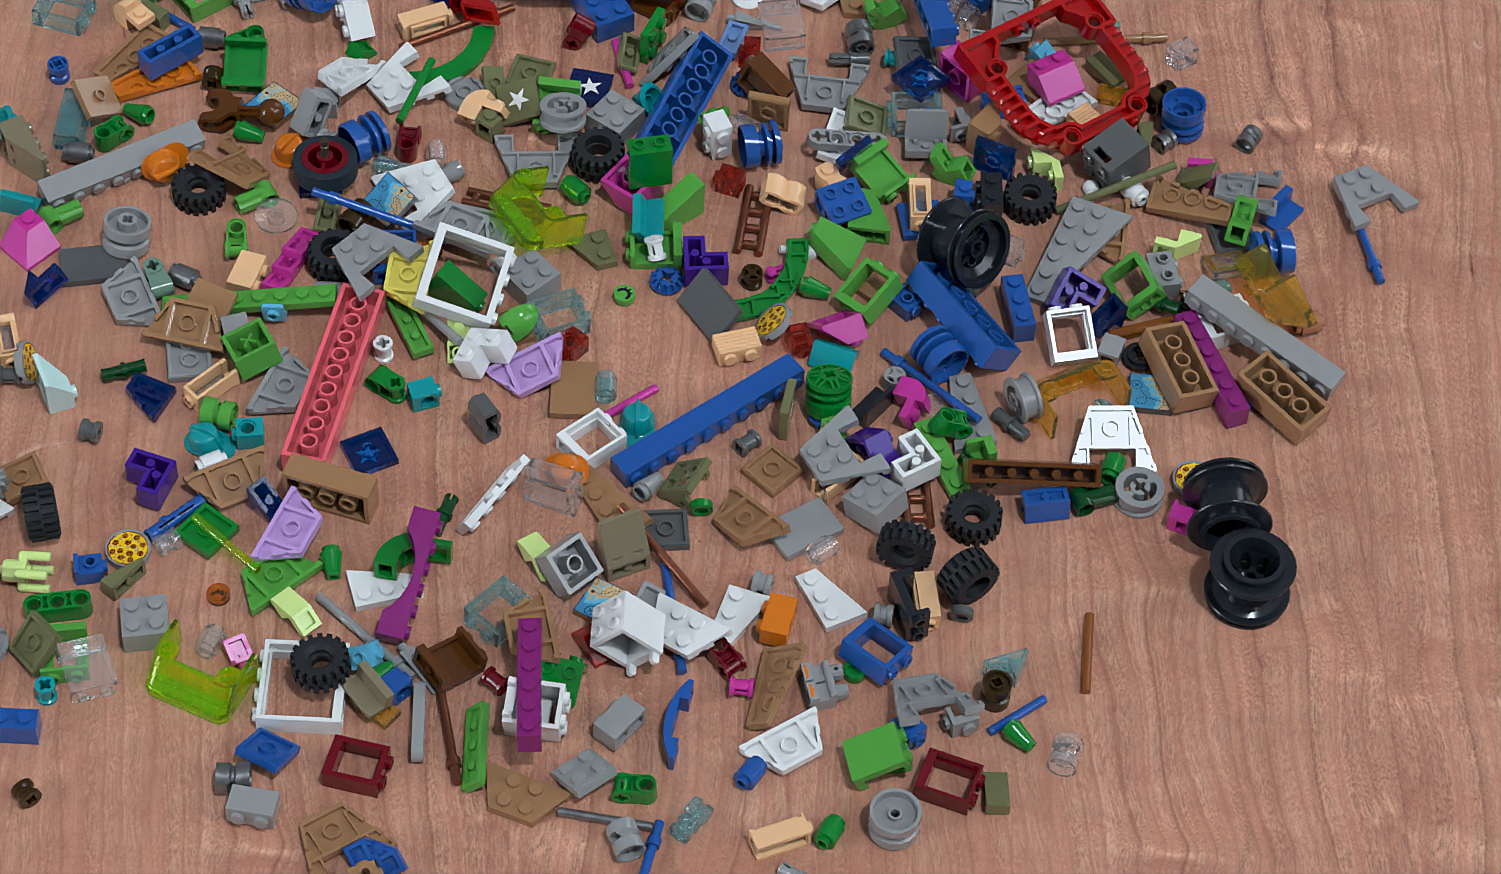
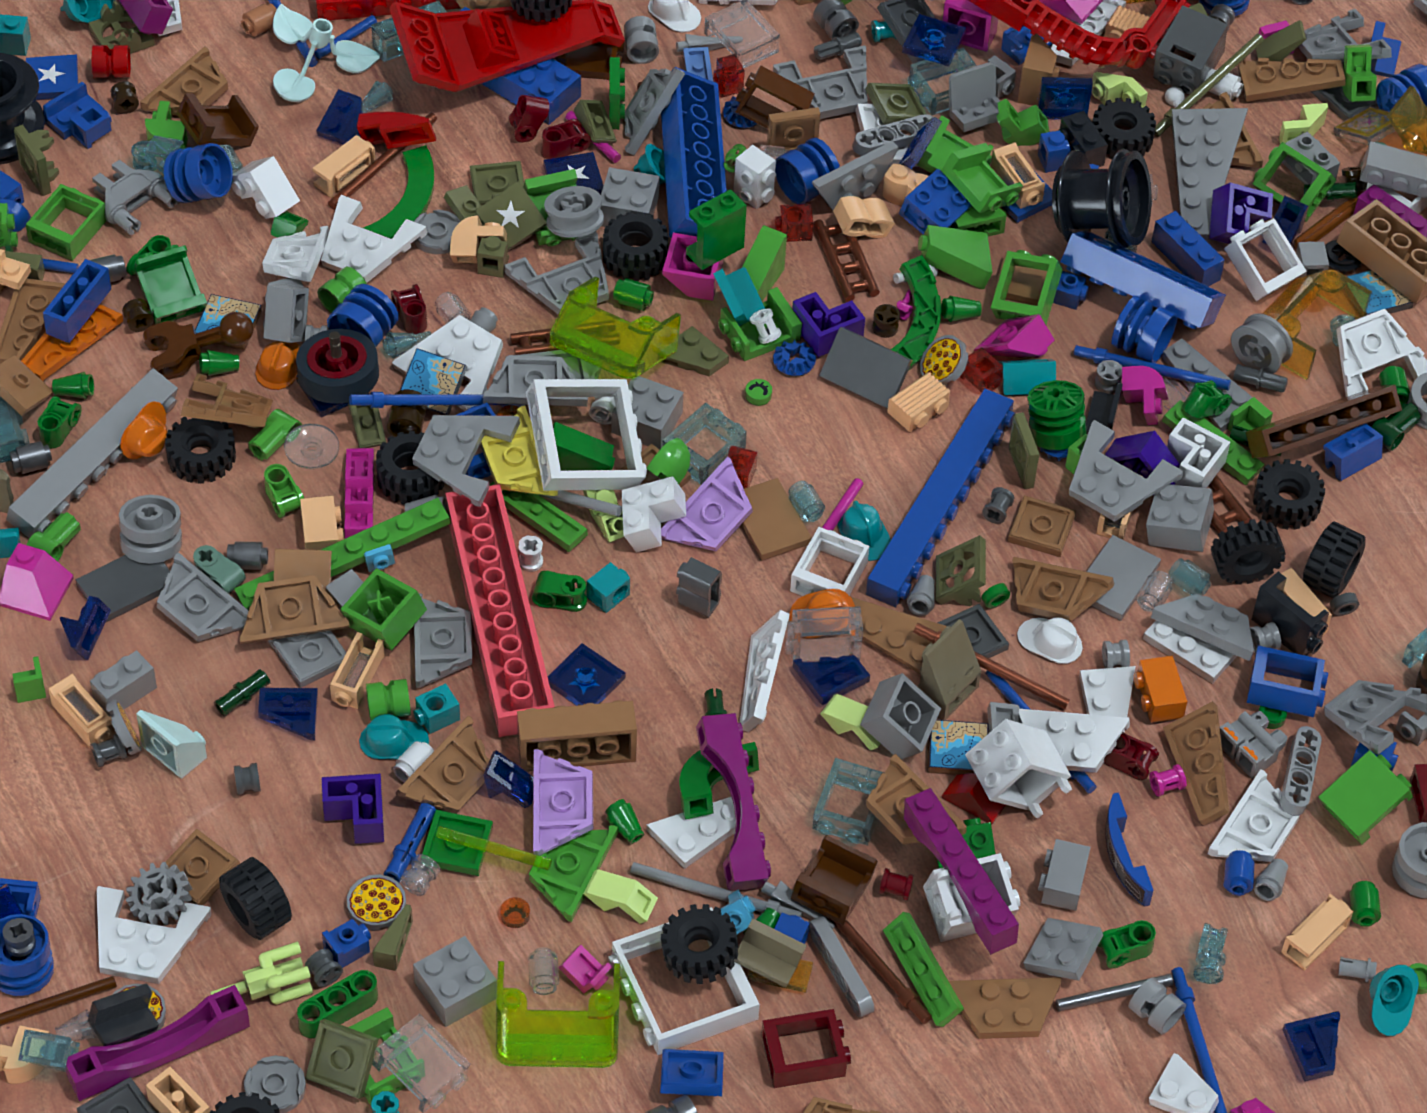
camera: 25 degrees left, 0 degrees up
green bar [395,57,436,124] -> none
none -> light grey brick [90,650,157,717]
none -> dark grey wheel [305,949,343,987]
none -> bright green wheel [317,266,366,313]
none -> dark red piece [541,119,592,160]
none -> clear blue wing [792,655,870,705]
none -> light grey wing [812,141,898,210]
none -> bright green panel [941,143,1024,213]
none -> white piece [1017,618,1083,664]
none -> light grey wing [1151,594,1254,661]
none -> clear light blue brick [1168,558,1211,595]
none -> light grey cone [1254,859,1288,901]
none -> light grey beam [1280,726,1322,816]

